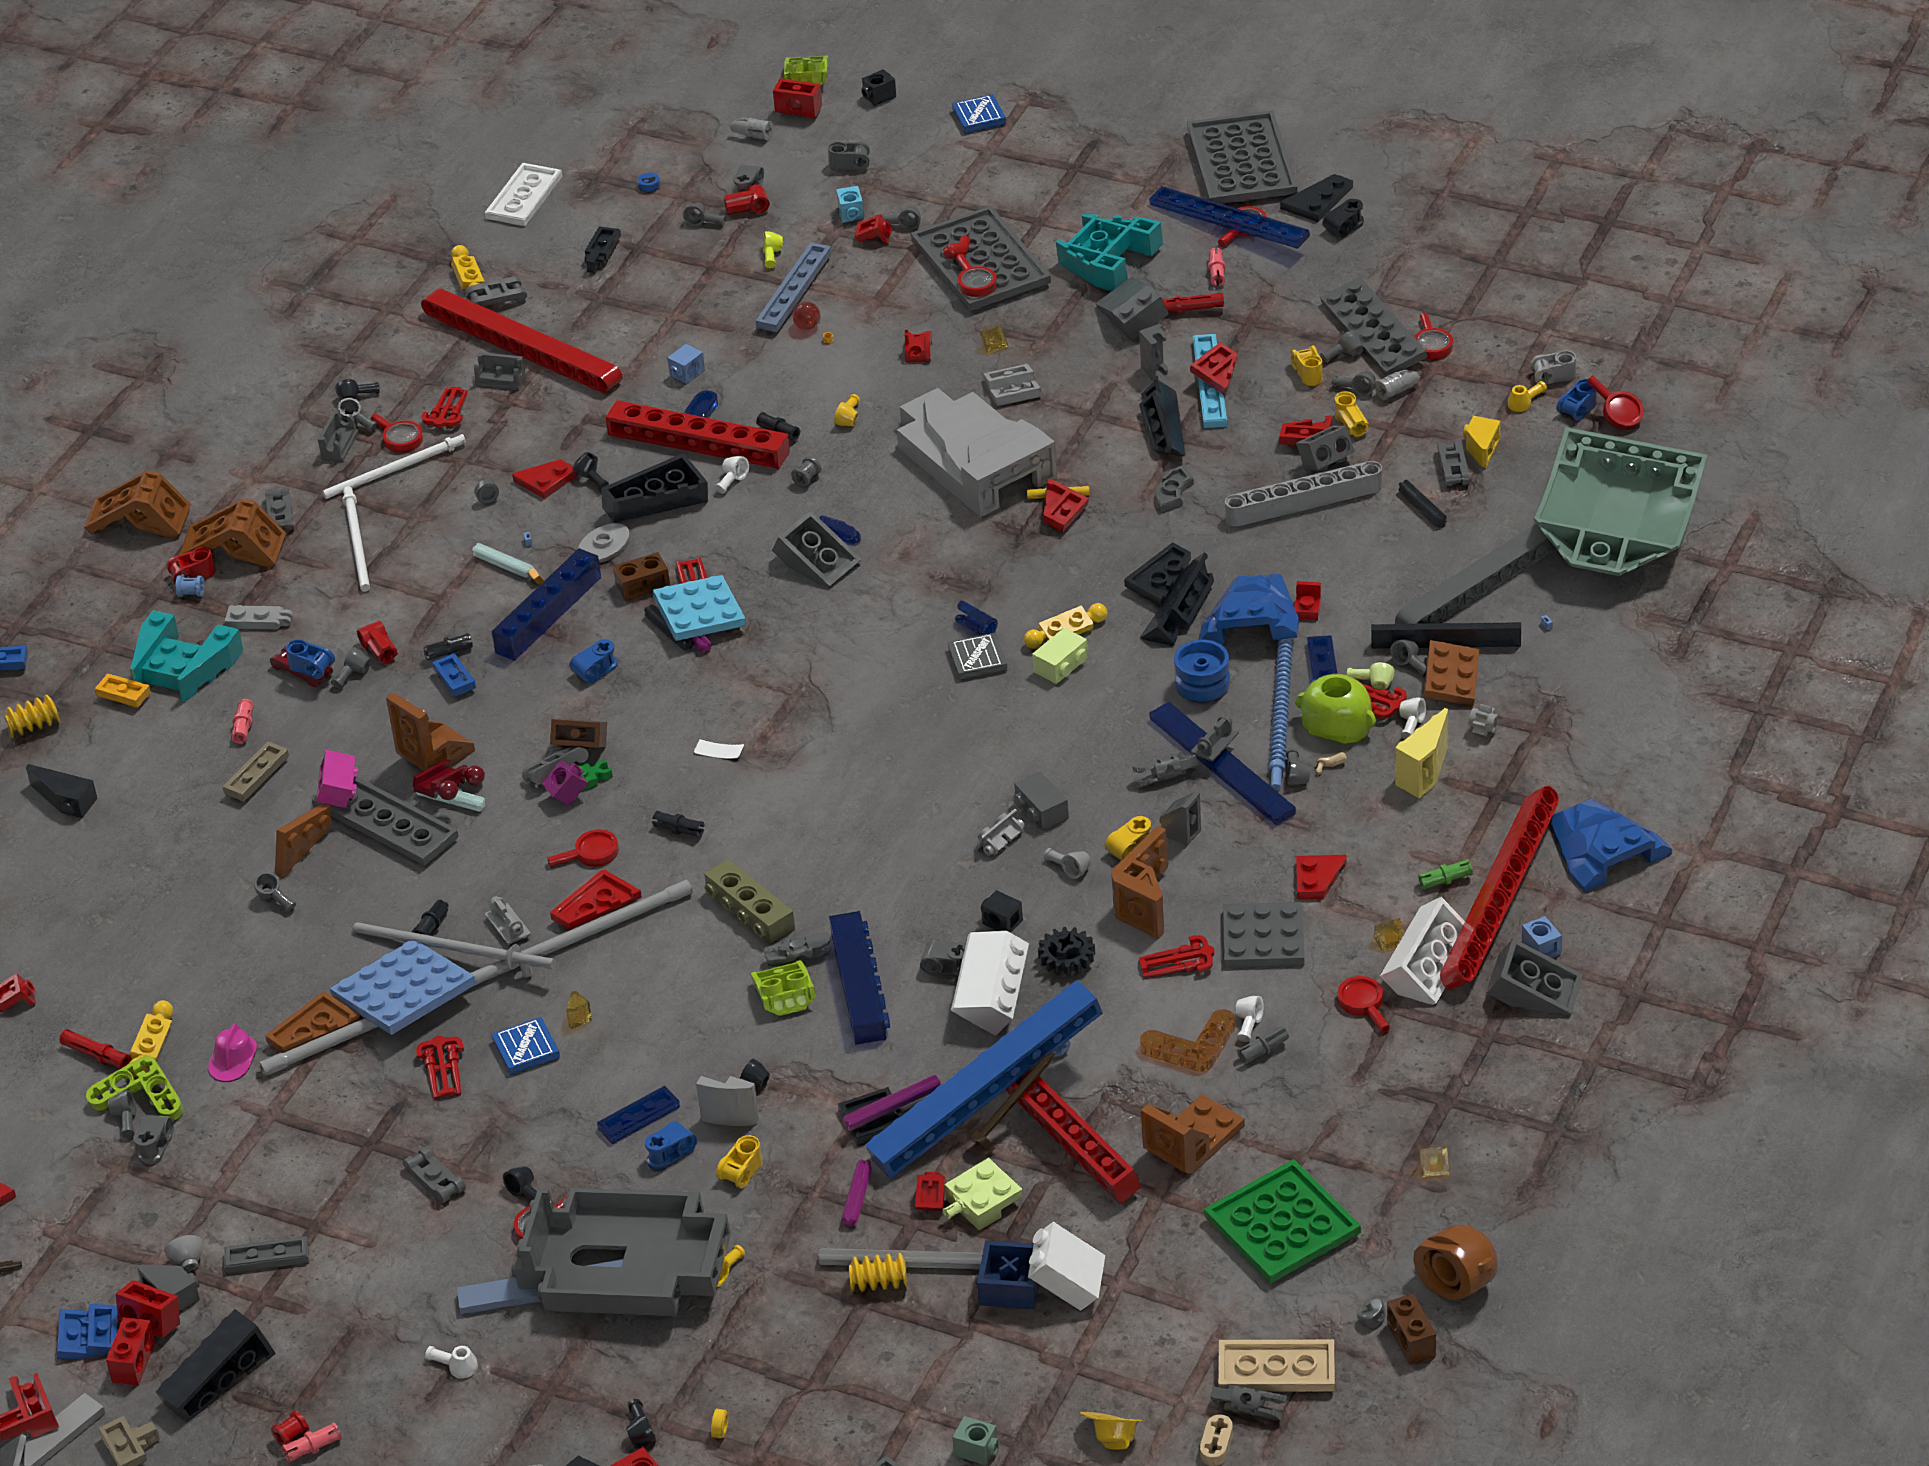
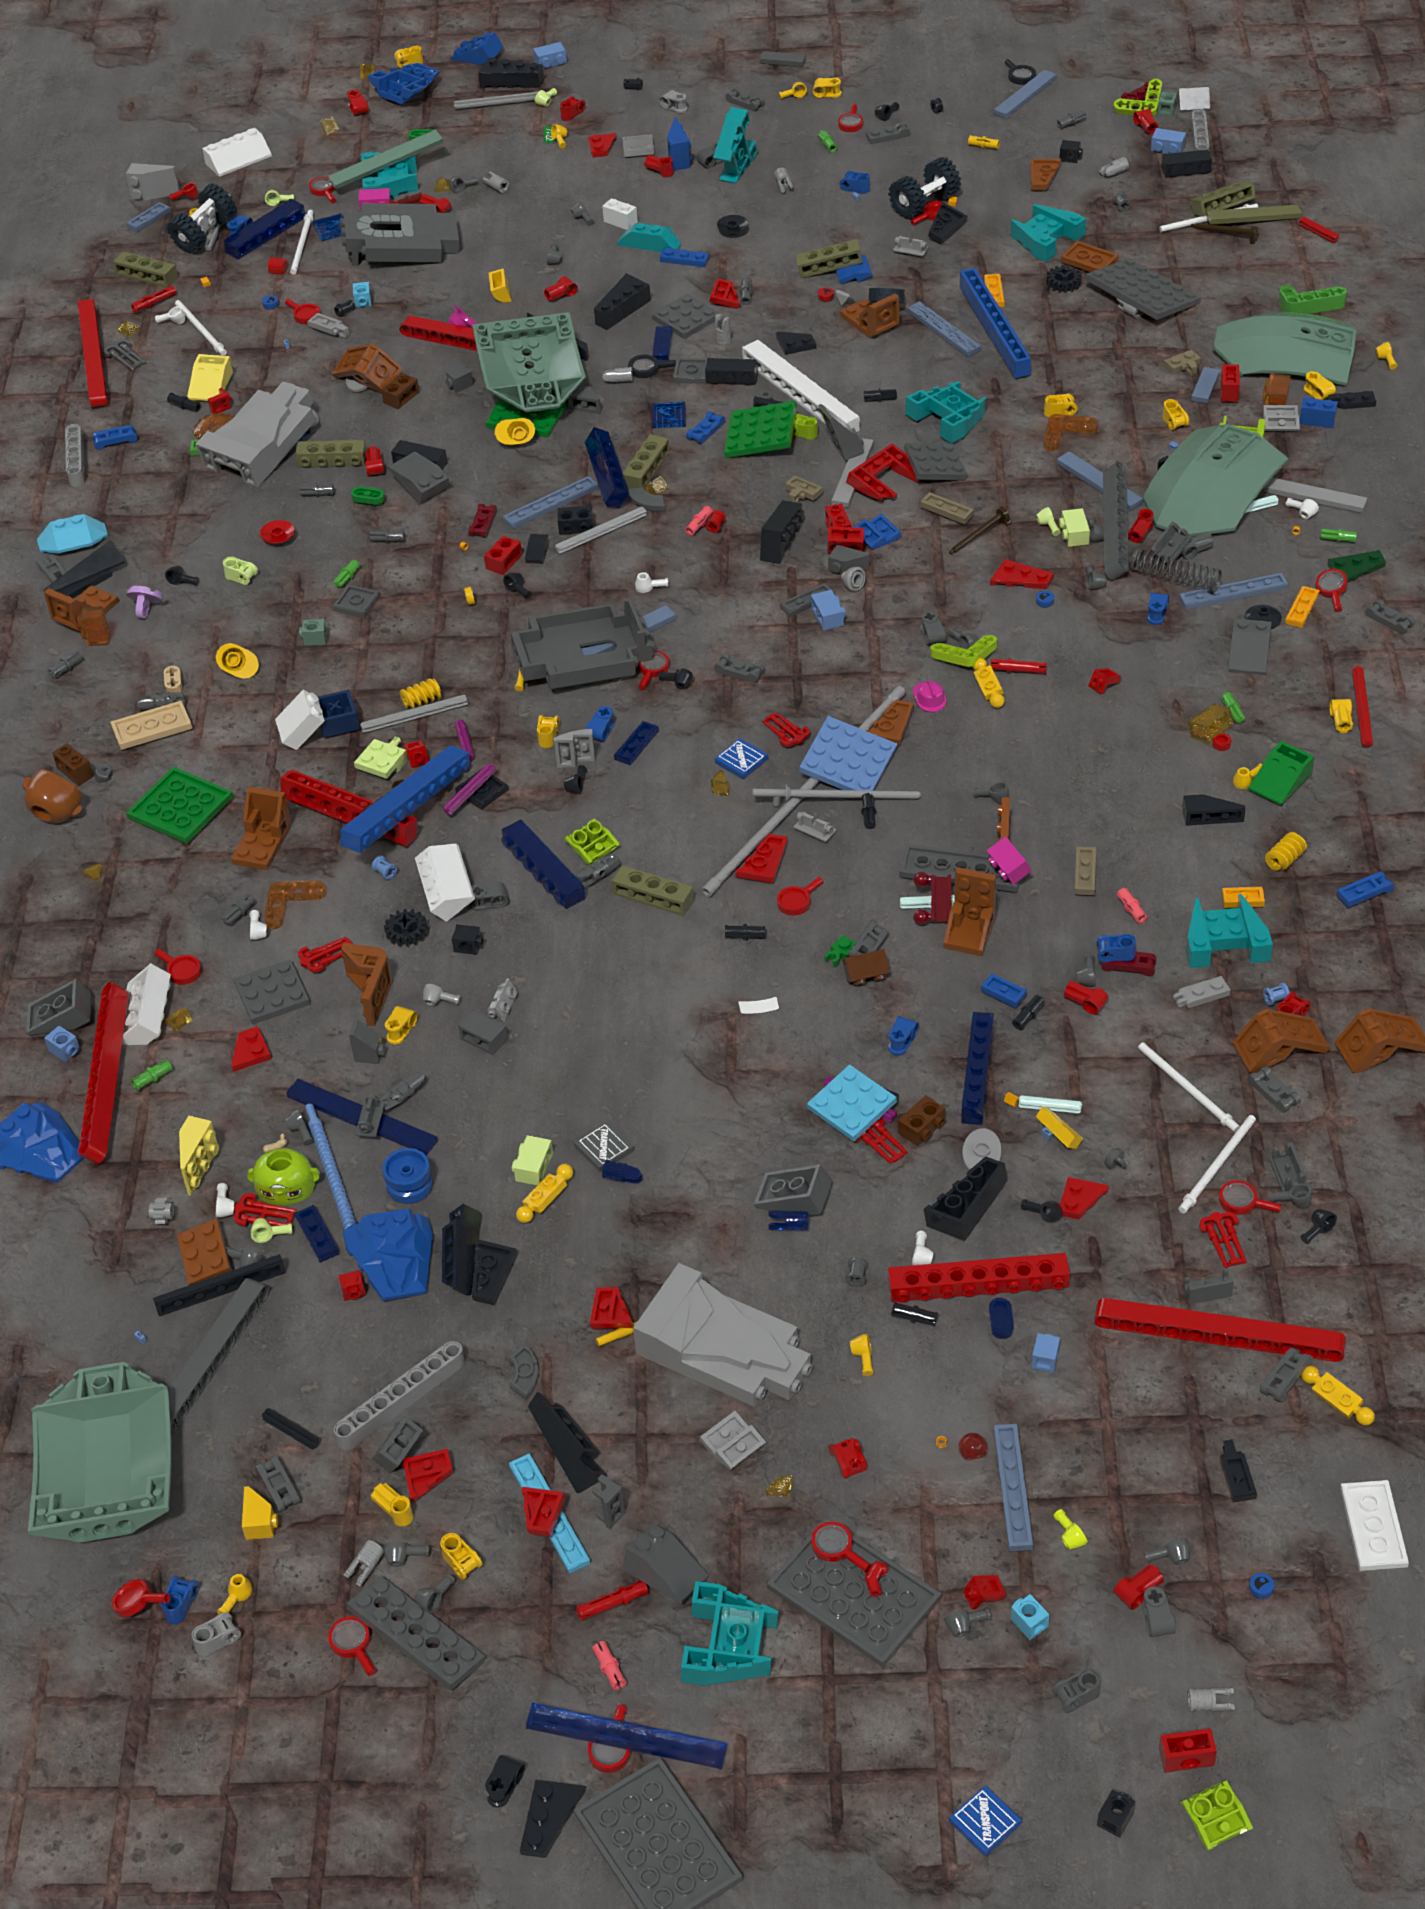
camera: 155 degrees right, 5 degrees up
magenta brick [542,761,588,806] -> none
none -> medium blue brick [811,590,846,631]
none -> yellow piece [1036,1106,1083,1149]

